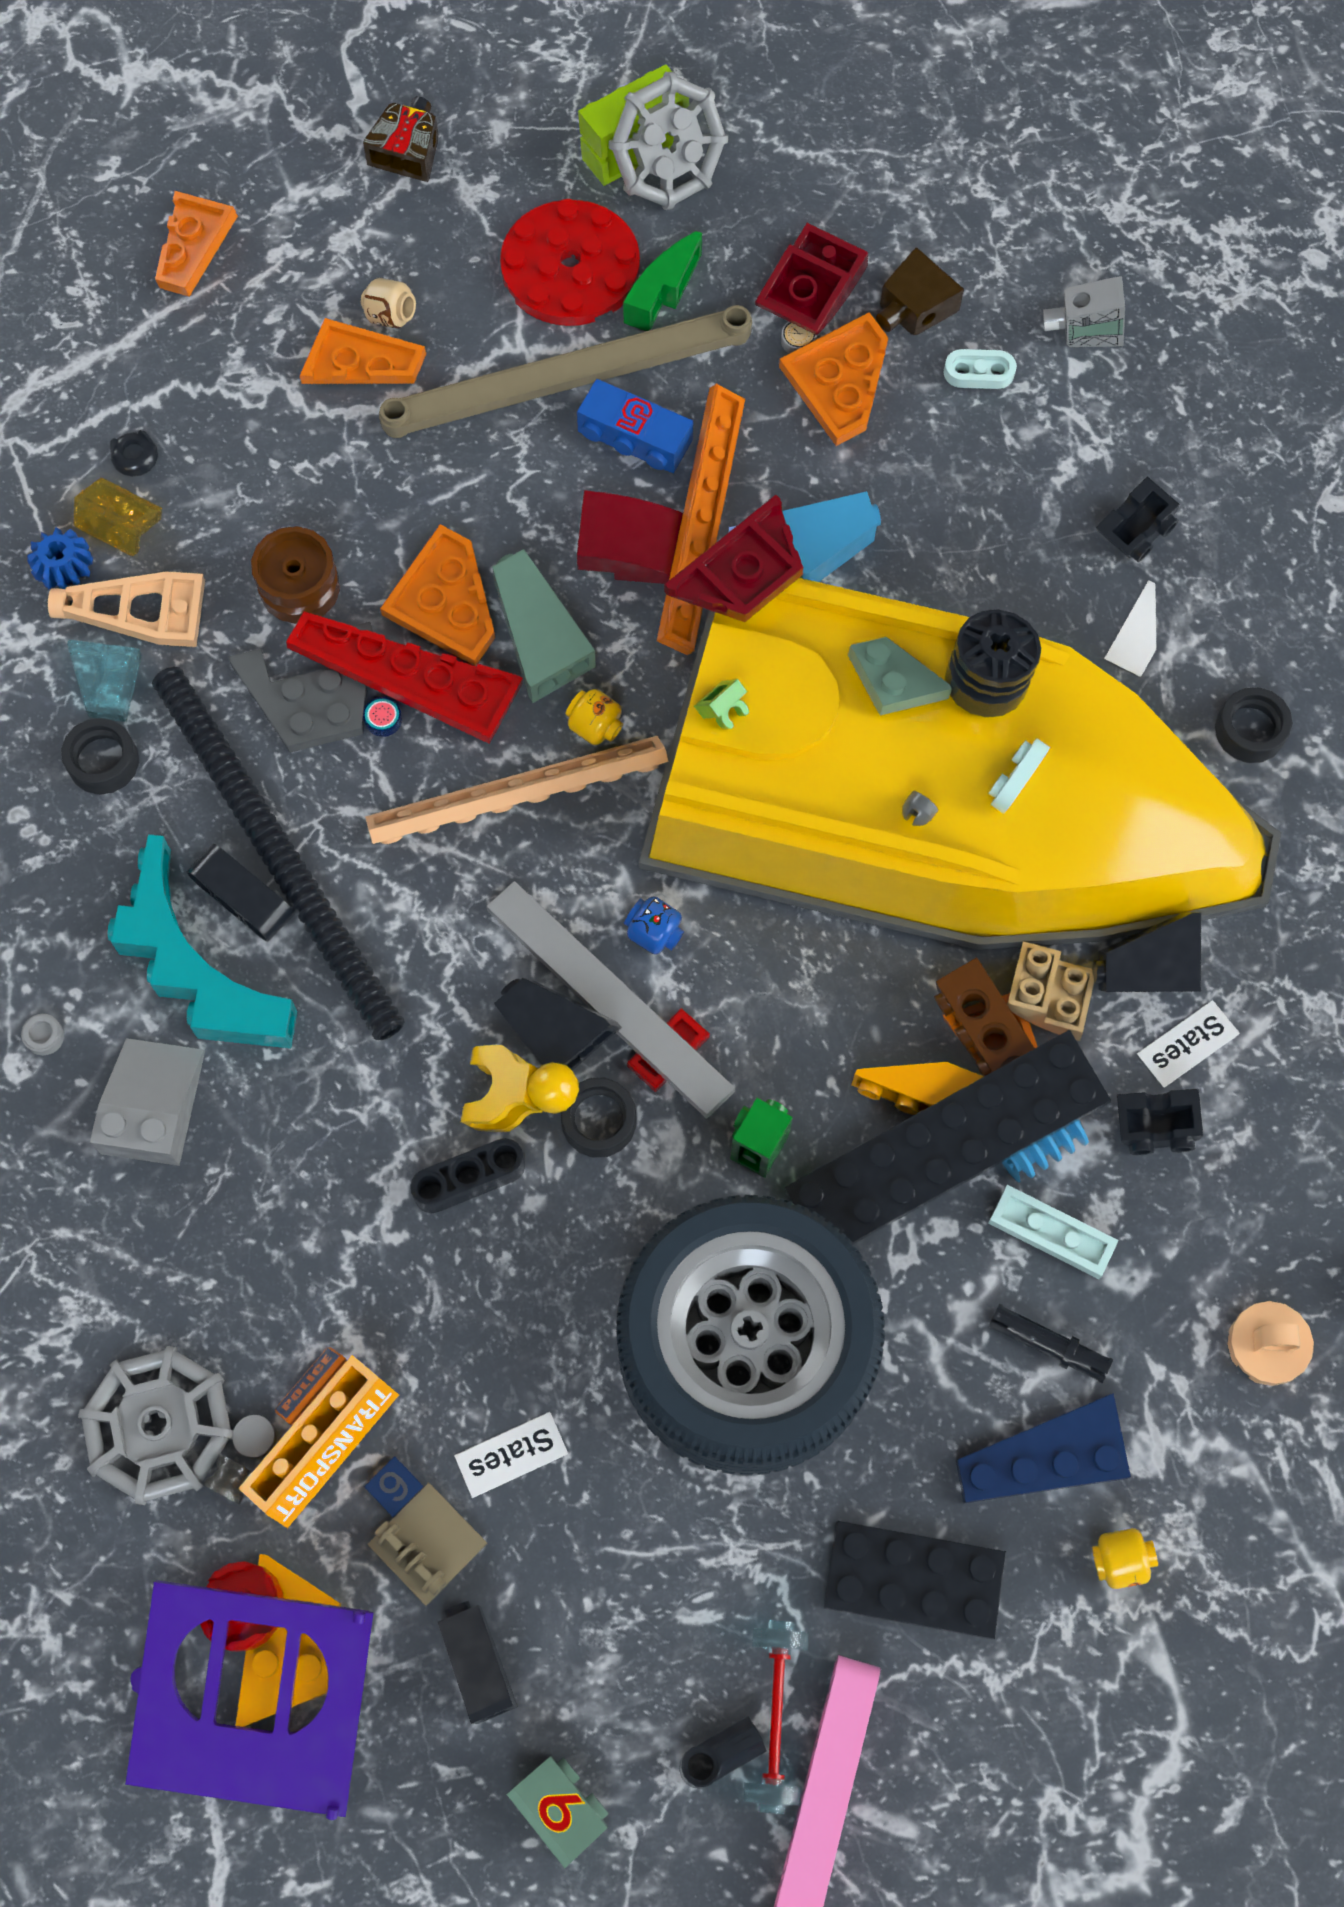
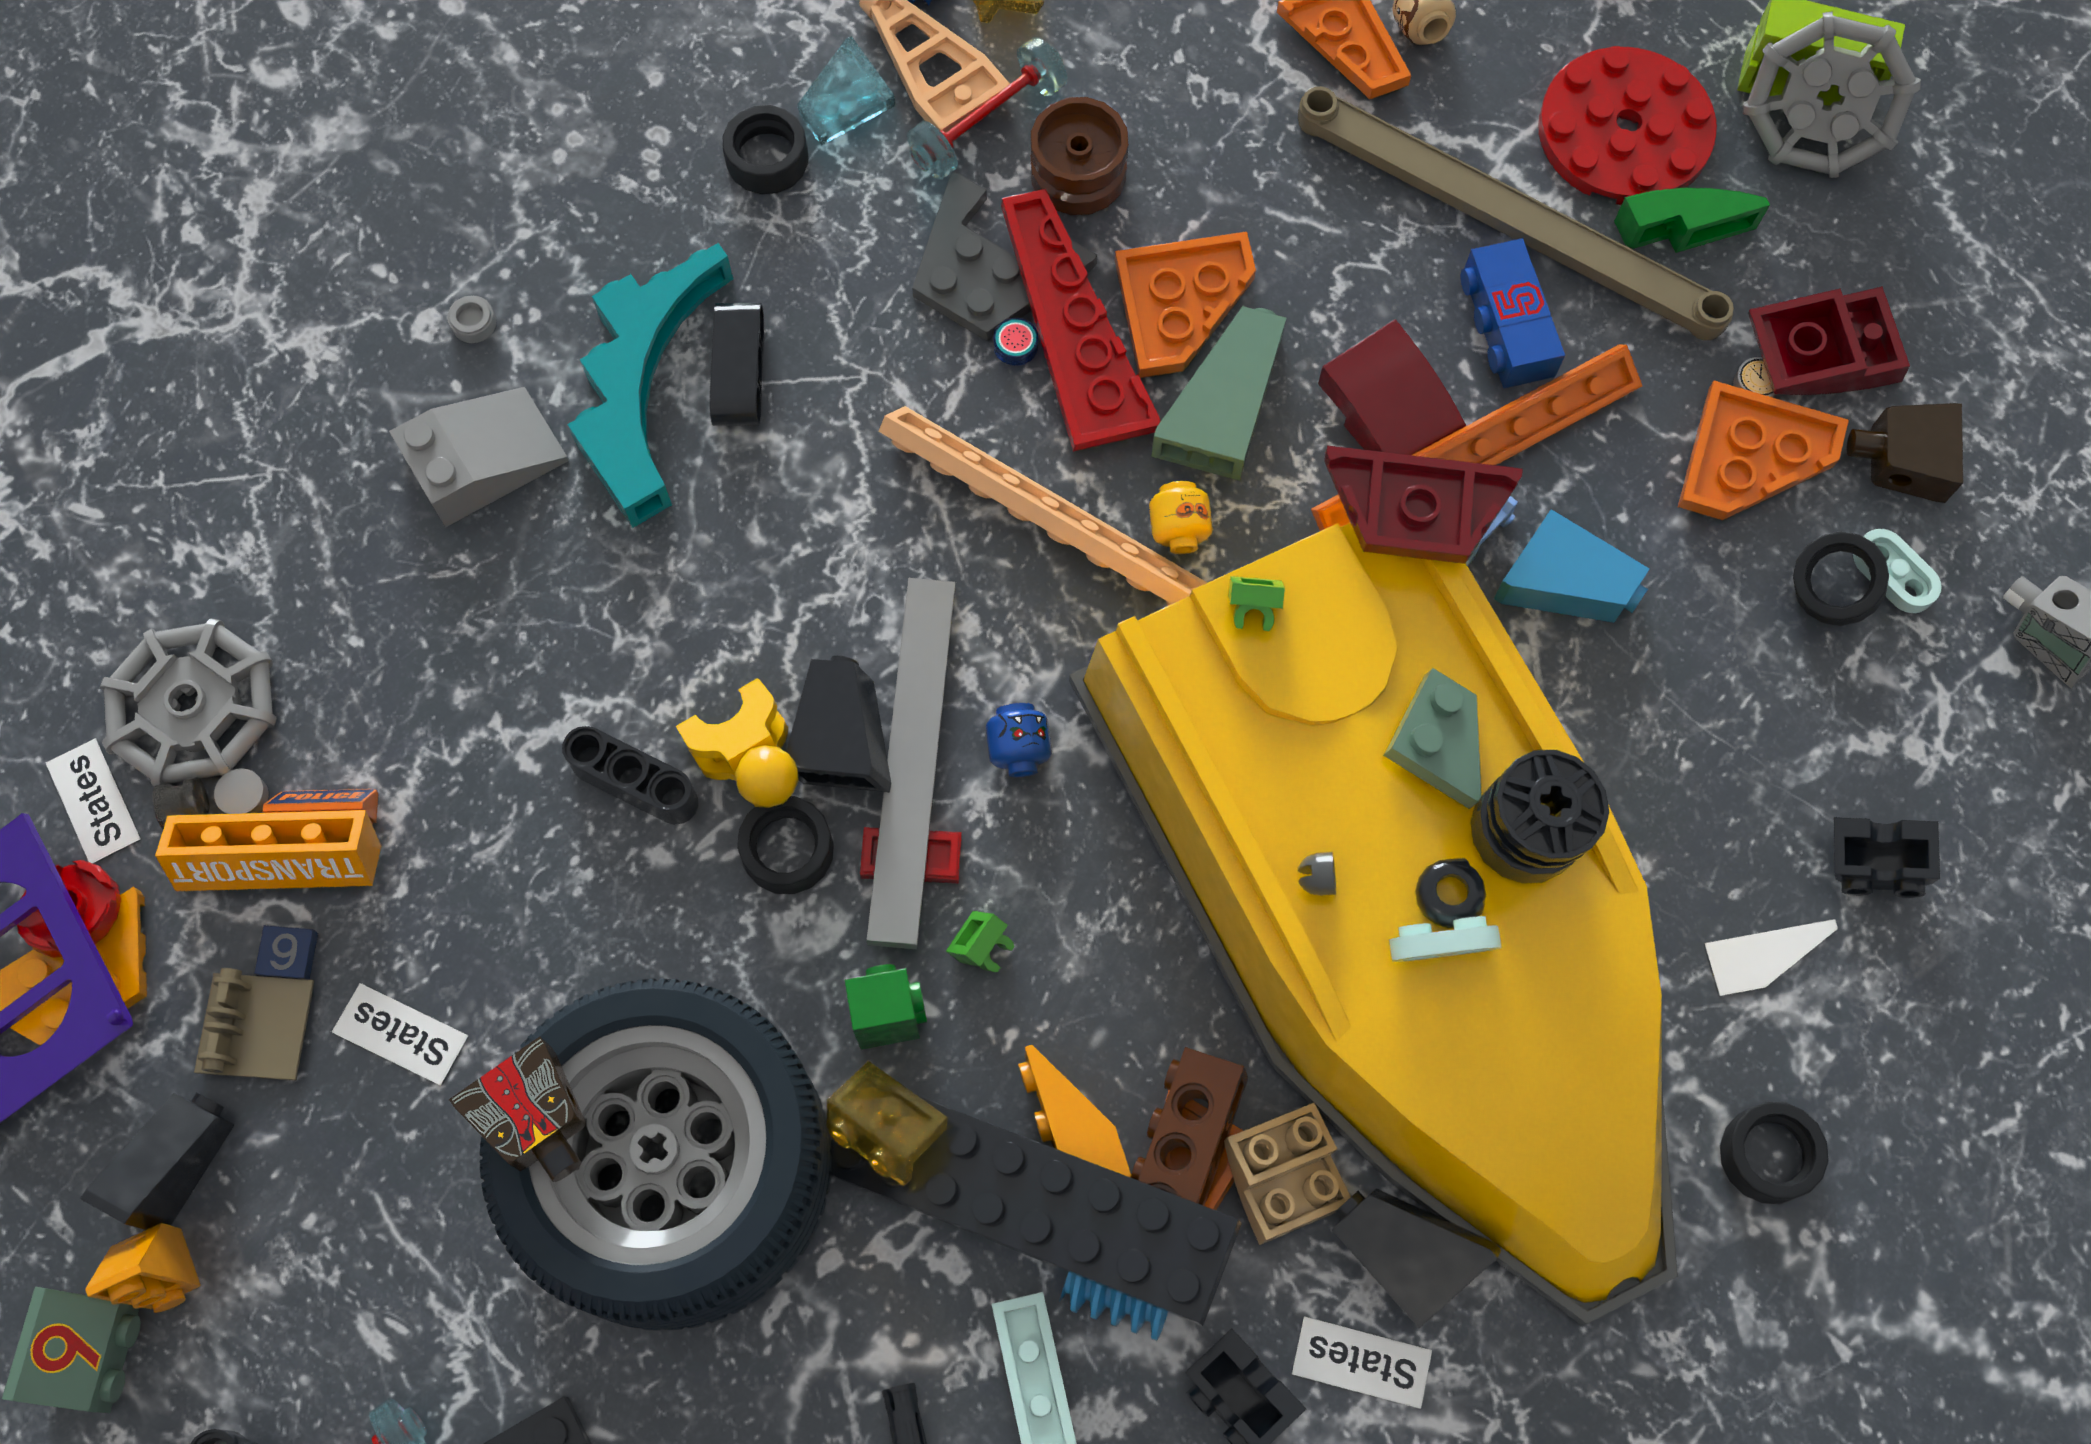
camera: 50 degrees right, 0 degrees up
black piece [152,666,405,1040] -> none
none -> white sticker [46,738,140,863]
none -> light orange slope [85,1223,201,1313]
none -> torso [449,1036,586,1182]
none -> clear yellow bracket [827,1061,948,1186]
none -> clear light blue axle [907,37,1068,180]
none -> bright green tile [946,911,1015,972]
none -> black piece [1415,858,1486,928]
none -> black tyre [1793,531,1889,626]

